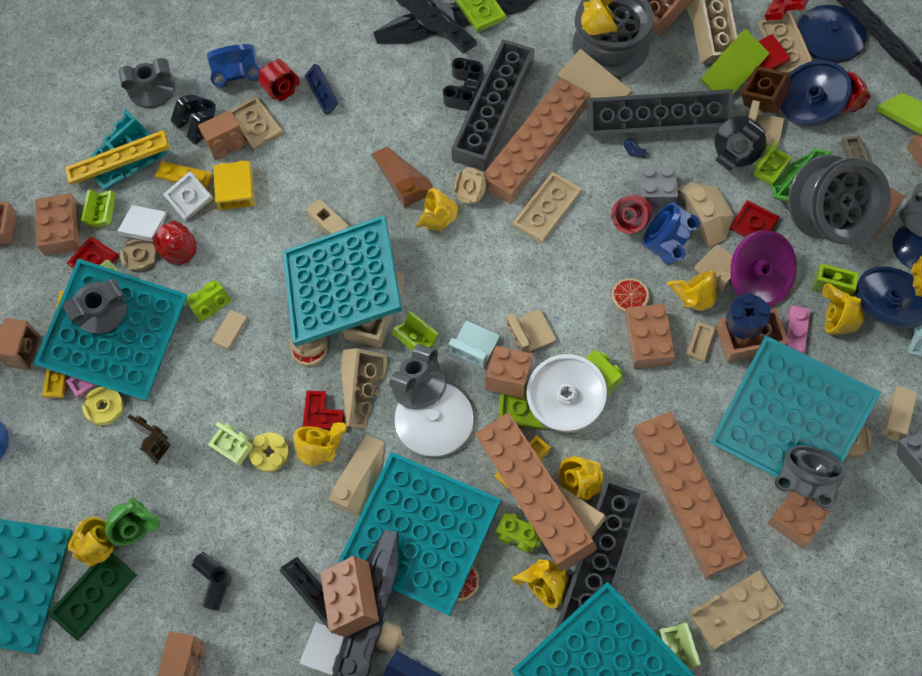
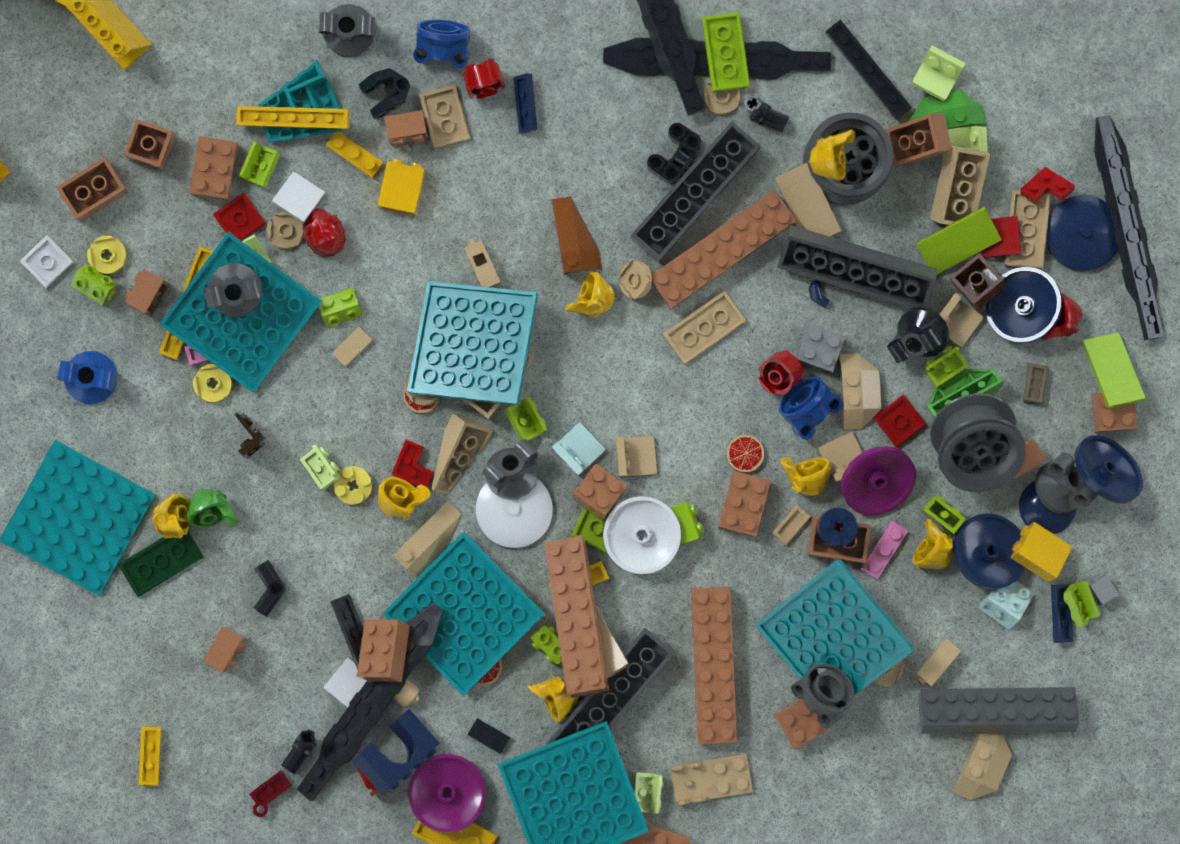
camera: 10 degrees right, 20 degrees up
white tile [163,171,214,221] -> none
yellow head [558,456,603,500] -> none
none -> black tile [467,718,510,754]
none -> tan tile [703,82,741,115]
none -> black piece [744,95,790,132]

